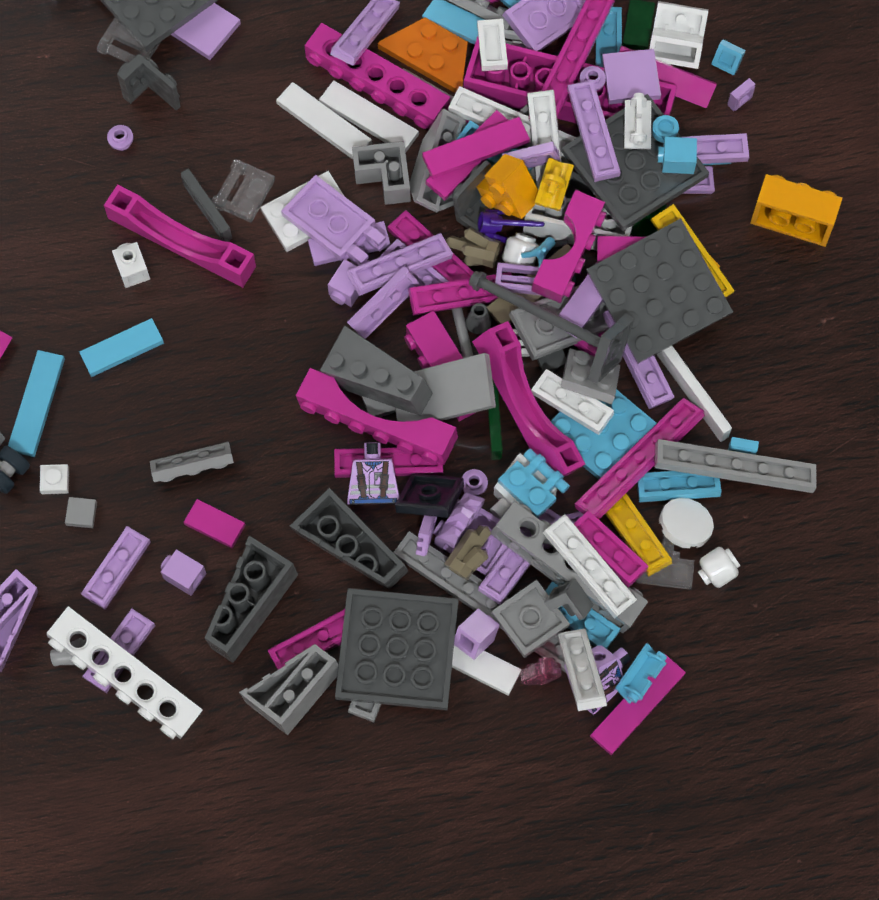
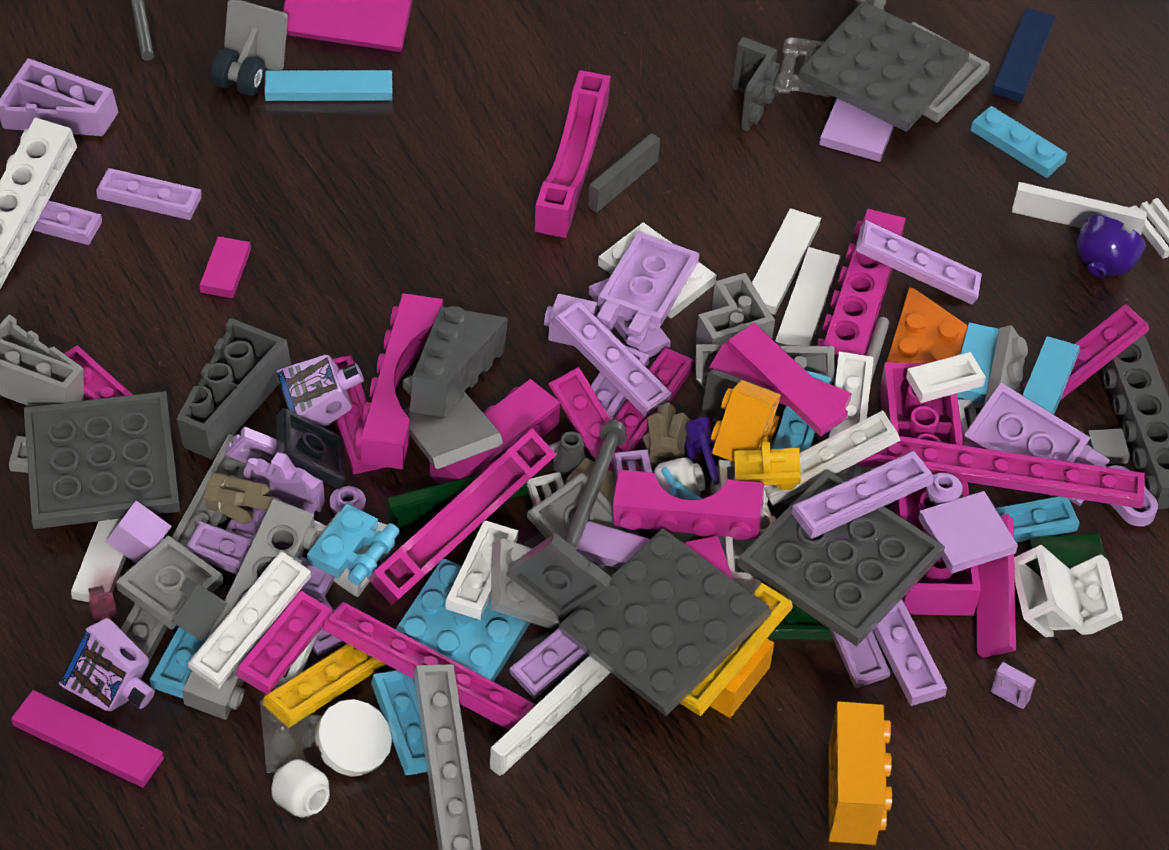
camera: 70 degrees right, 20 degrees down
white plate [40,464,69,494] -> none
light grey tile [65,497,97,528] -> none
medium azure tile [79,318,164,377] -> none
lavender plate [107,125,133,150] -> none
white brick [112,242,150,288] -> none
light grey plate [150,442,234,482] -> none
lavender brick [161,550,207,596] -> none
dark grey wedge [205,536,298,663] -> none
clear plate [211,159,275,223] -> none
lavender tile [347,266,420,339] -> none
lavender tile [502,142,560,169] -> none
white tile [558,629,607,711] -> none
medium azure hinge [615,643,667,704] -> none
white hinge [624,93,651,149] -> none
medium azure tile [652,115,679,143] -> none
medium azure brick [657,137,697,174] -> none
medium azure tile [711,40,746,75] -> none
medium azure tile [728,437,759,455] -> none

